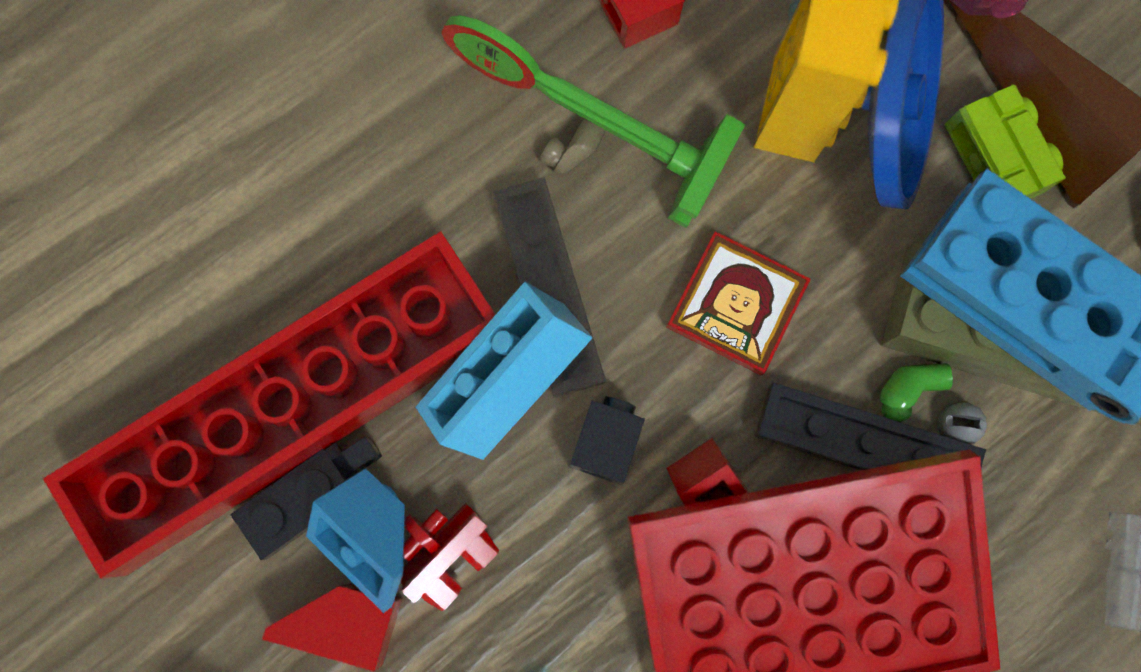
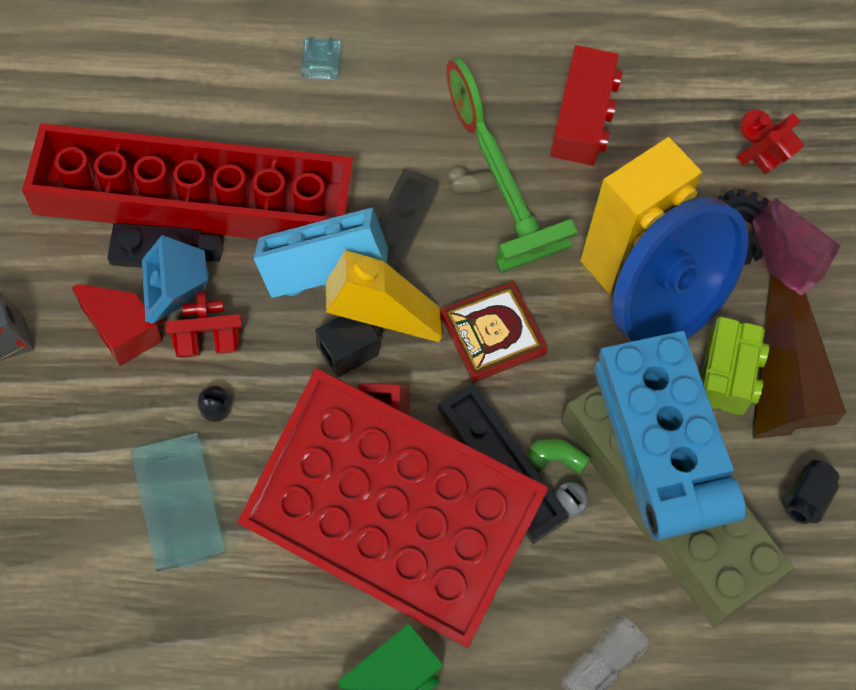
camera: 40 degrees right, 15 degrees down
none -> black hinge [198,385,232,422]
none -> clear light blue tile [301,37,341,80]
none -> yellow slope [326,250,442,342]

